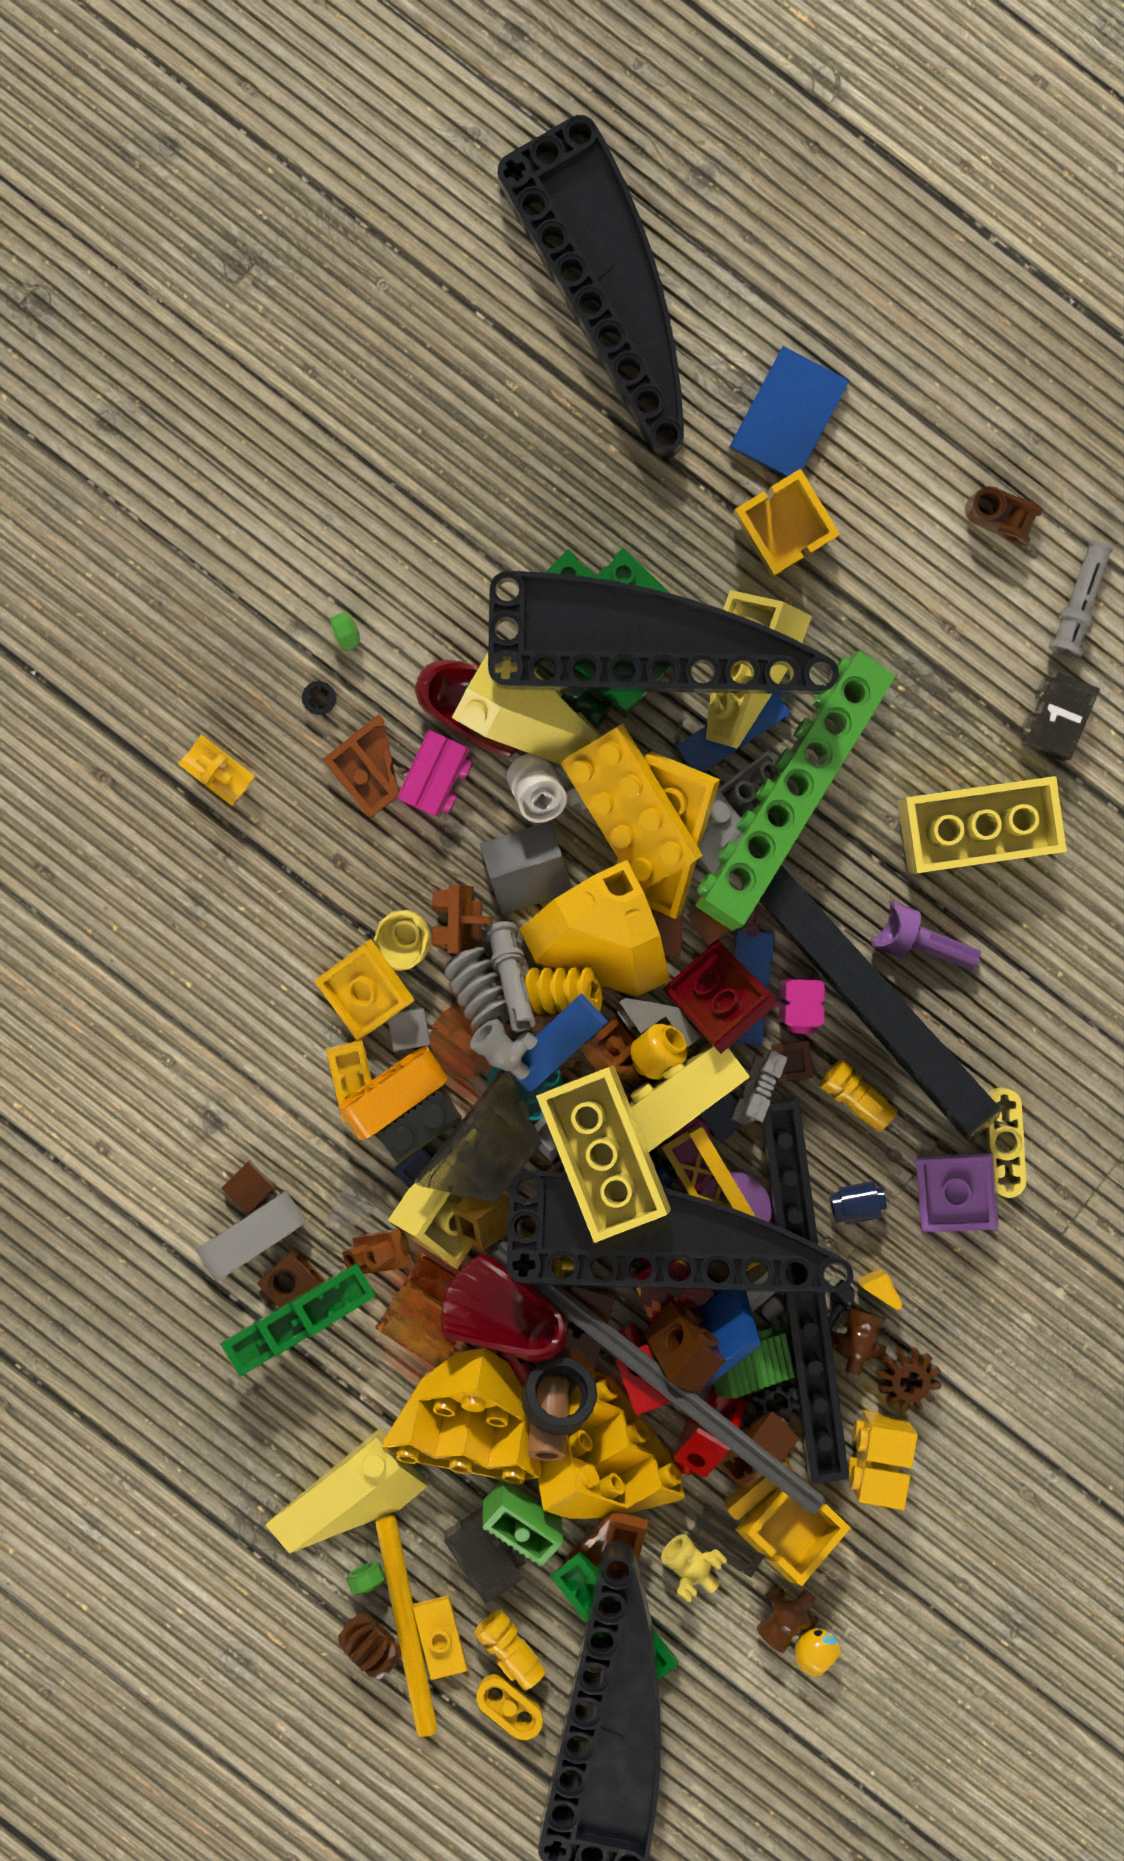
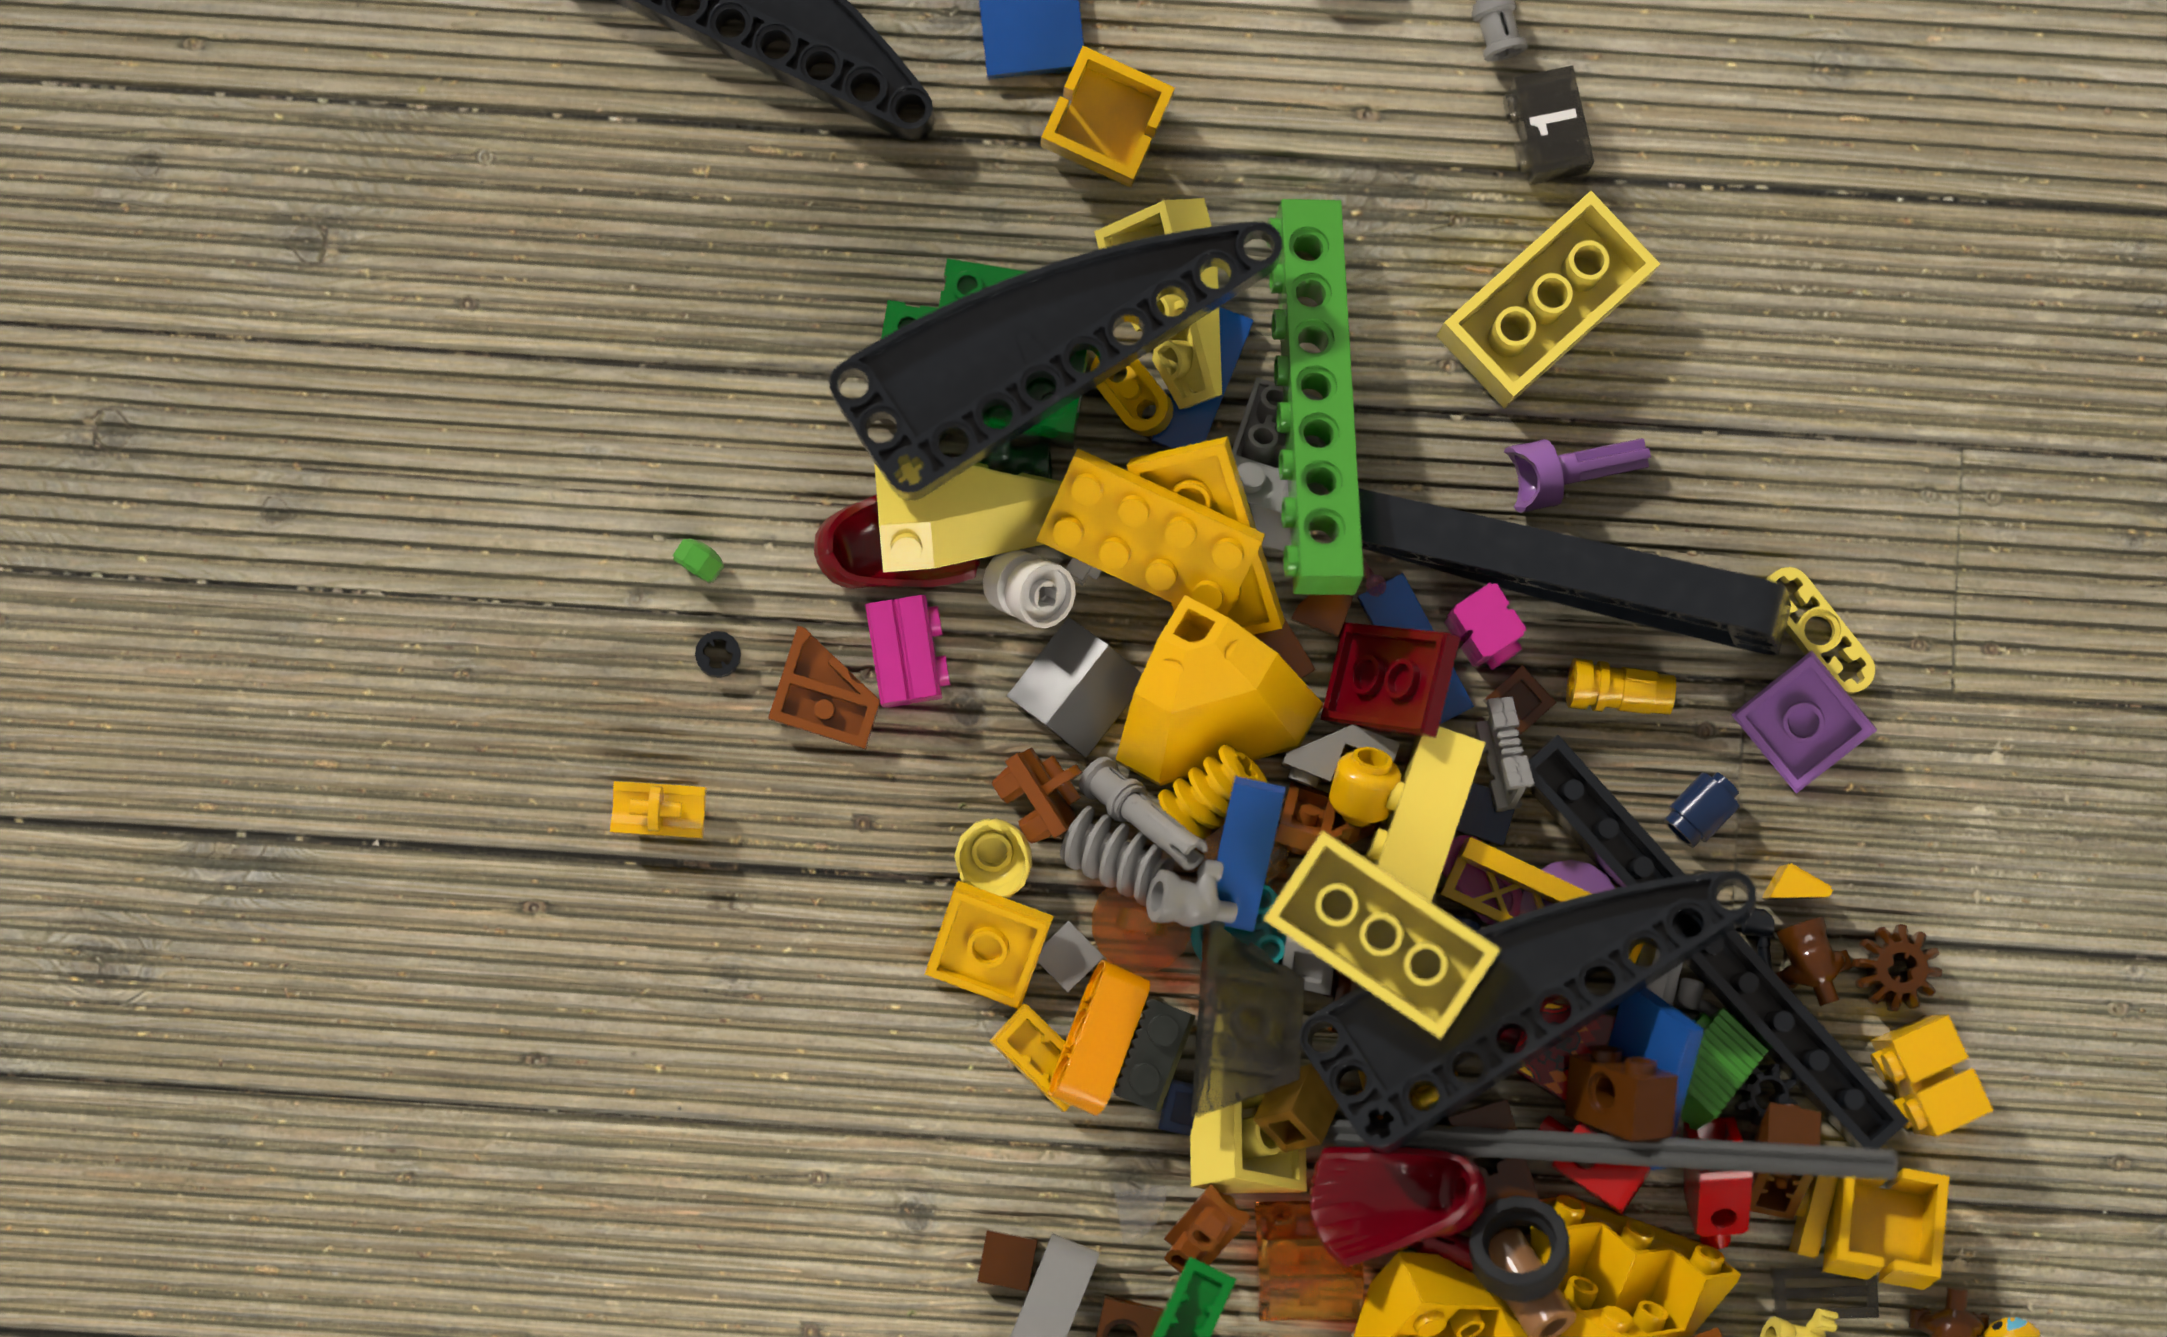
camera: 30 degrees left, 5 degrees down
none -> yellow plate [1090,356,1173,436]

